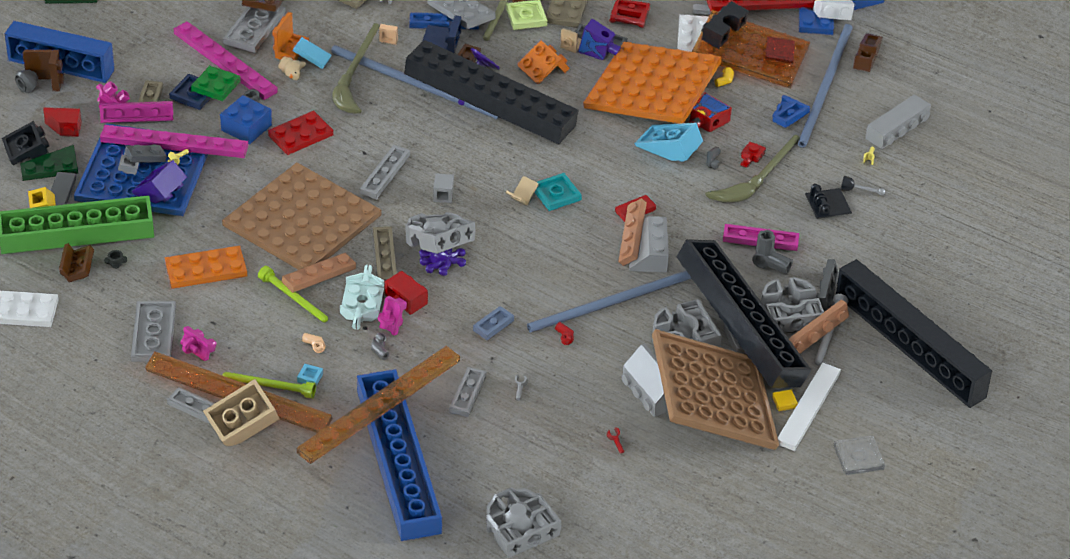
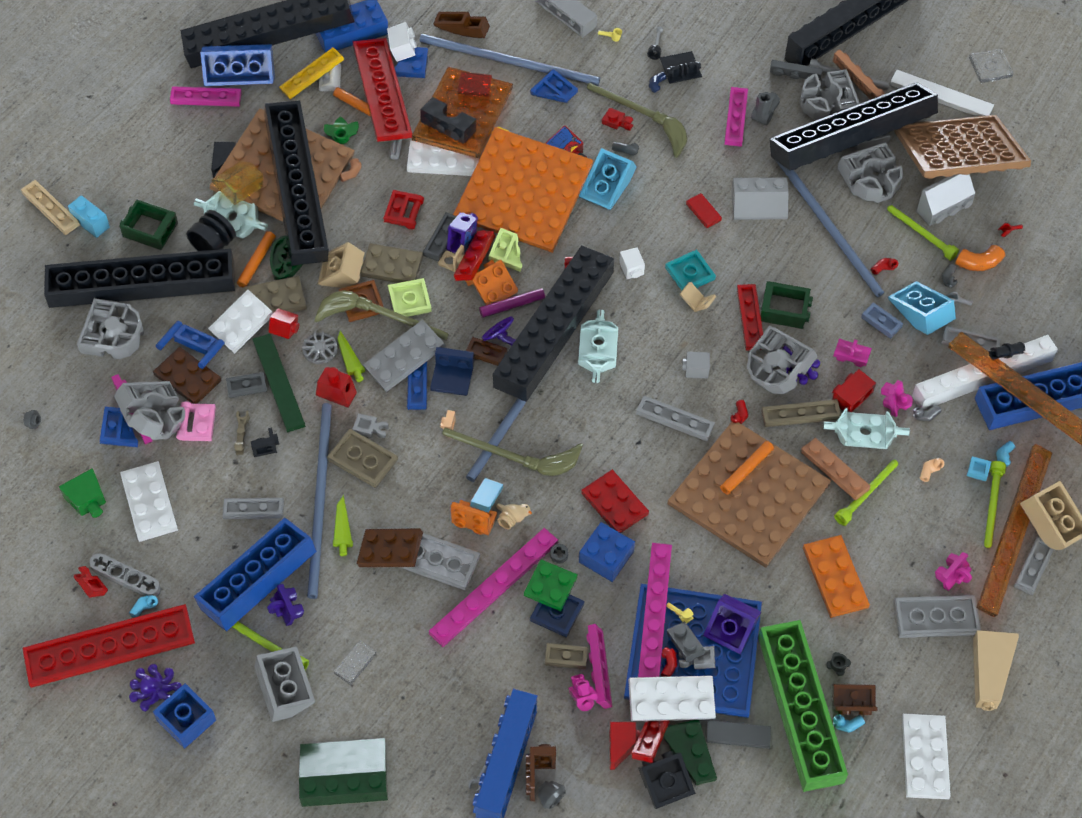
camera: 90 degrees left, 15 degrees up
yellow brick [28,187,56,208] -> none
nougat plate [618,198,647,266] -> none
yellow tile [772,389,798,411] -> none
none -> red plate [454,230,495,281]
none -> magenta piece [479,288,545,318]
none -> yellowish green wing [488,228,522,272]
none -> light aqua plate [578,310,618,383]
none -> white brick [619,247,645,279]
none -> white plate [628,676,716,721]
none -> red tile [632,720,670,763]
none -> dark blue arm [648,71,667,93]
none -> red arm [660,647,677,677]
none -> orange piece [720,441,774,495]
none -> red arm [730,400,748,424]
none -> red plate [737,284,763,351]
none -> dark green window [760,281,813,329]
none -> dark pink hips [833,339,872,367]
none -> medium azure arm [833,715,865,733]
none -> lime piece [887,205,960,261]
none -> medium azure slope [888,281,956,335]
none -> white brick [912,335,1058,410]
none -> dark grey arm [941,263,957,288]
none -> orange cylinder [955,245,1005,271]
none -> tan slope [973,630,1019,711]
none -> black pin [989,342,1025,360]
none -> medium azure arm [996,441,1015,467]

